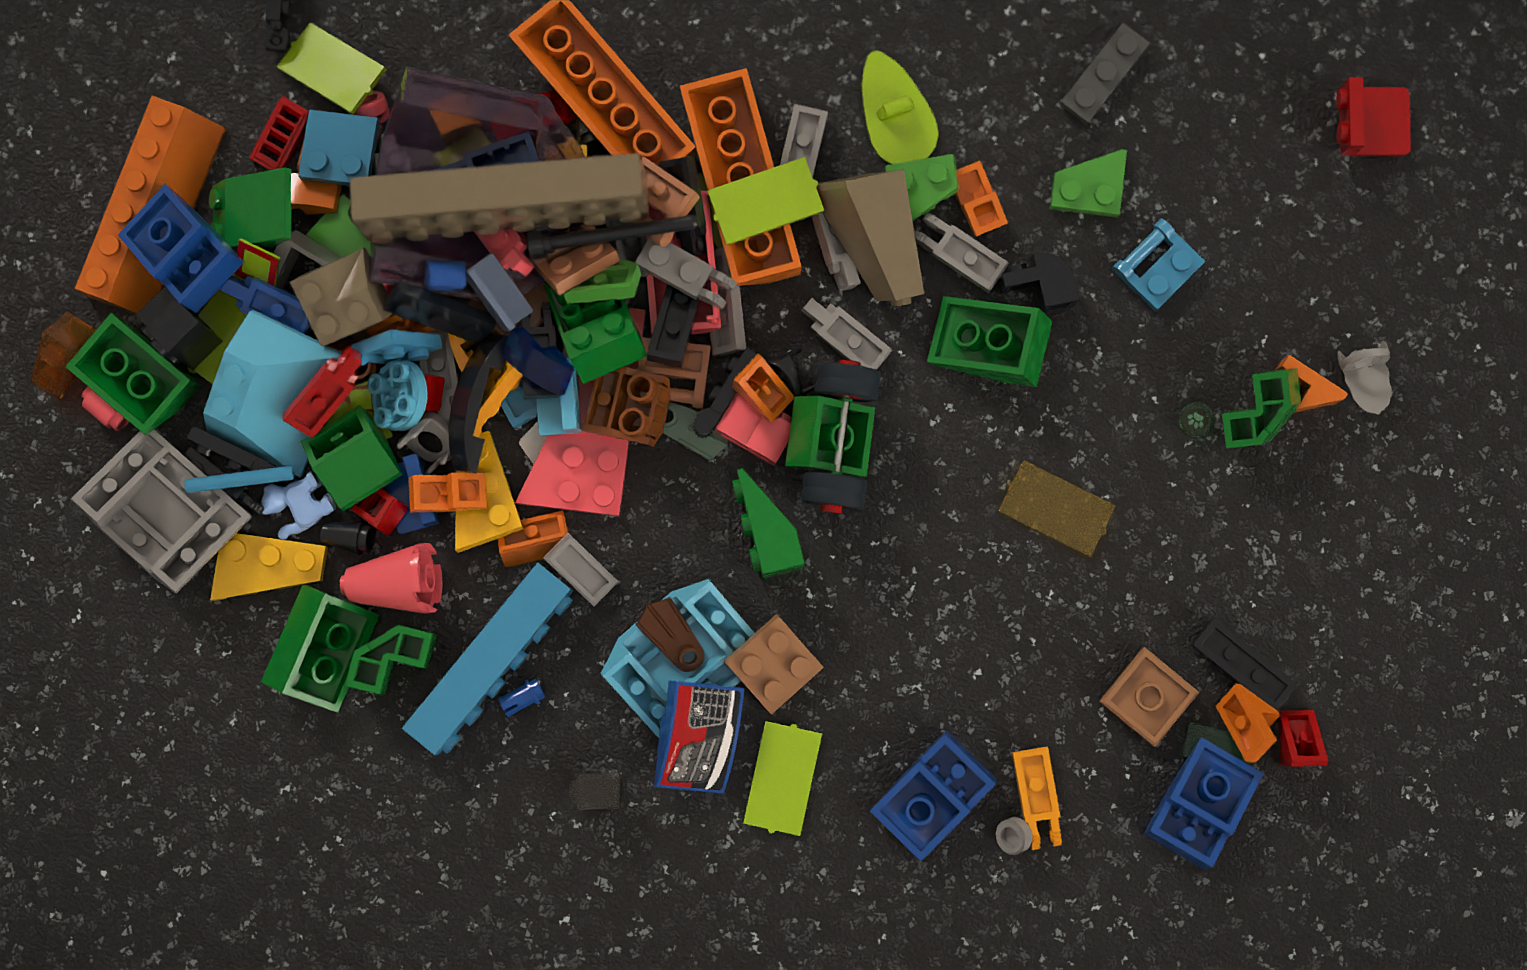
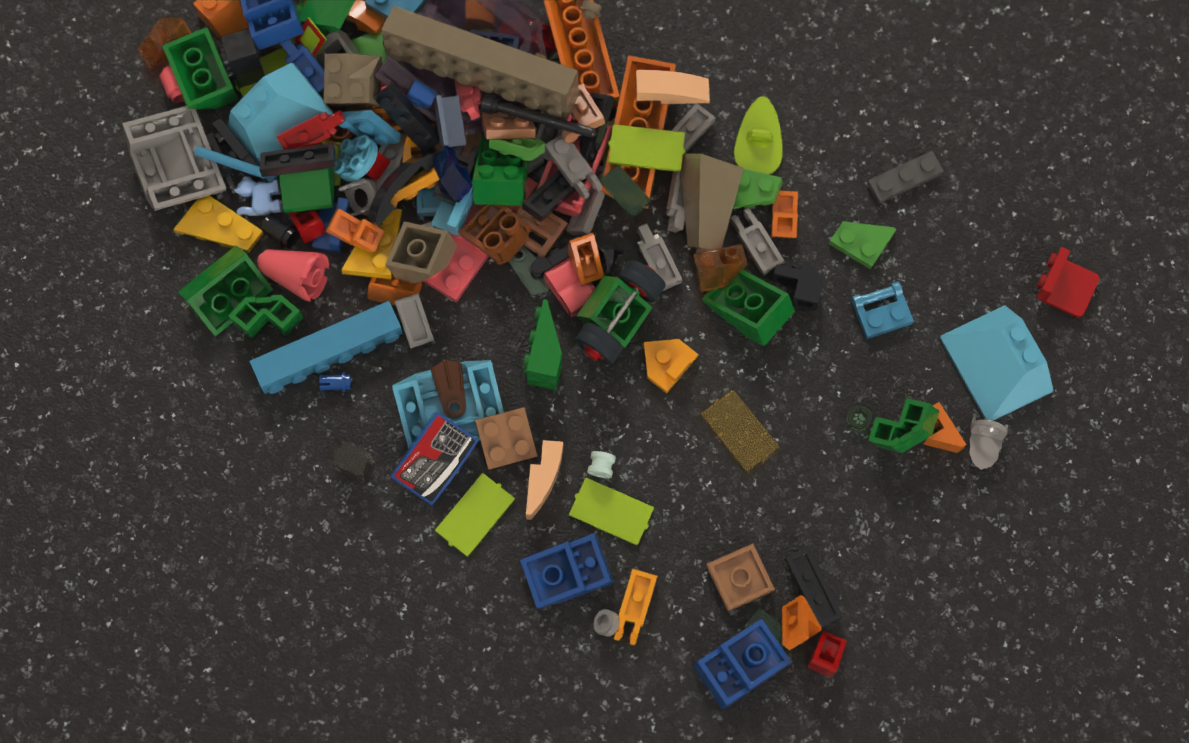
camera: 25 degrees right, 10 degrees down
none -> black plate [259,143,336,177]
none -> dark tan slope [385,222,457,283]
none -> light nougat slope [526,440,563,520]
none -> lime piece [569,478,654,546]
none -> dark tan plate [579,0,602,20]
none -> light aqua wheel [587,451,616,478]
none -> clear green tile [600,165,651,218]
none -> light nougat slope [636,70,710,104]
none -> light orange plate [644,339,698,394]
none -> clear orange slope [693,244,747,292]
none -> medium azure slope [939,305,1054,421]

